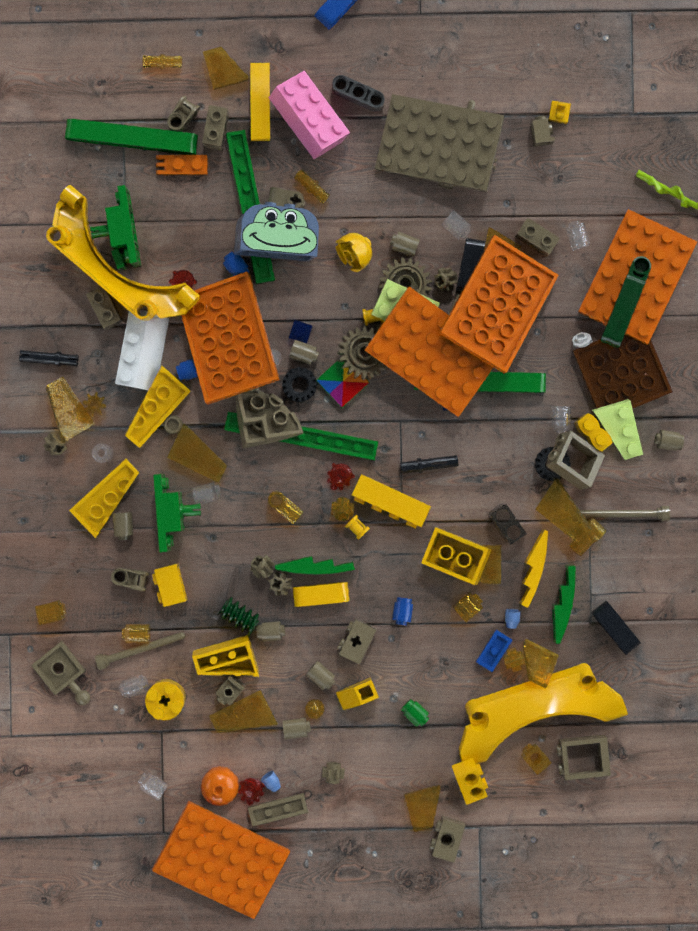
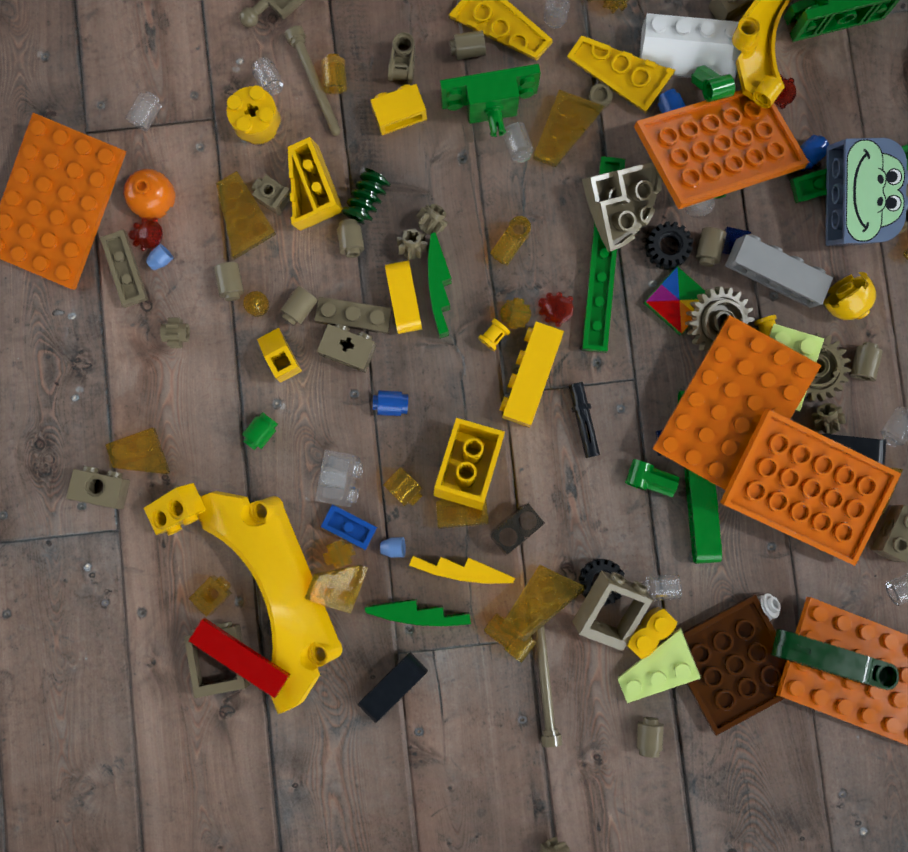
camera: 90 degrees right, 5 degrees down
none -> red tile [189,618,291,698]
none -> dark tan plate [315,297,392,334]
none -> clear brick [315,450,363,508]
none -> green piece [625,459,680,498]
none -> green piece [691,65,735,102]
none -> light grey brick [725,234,833,308]

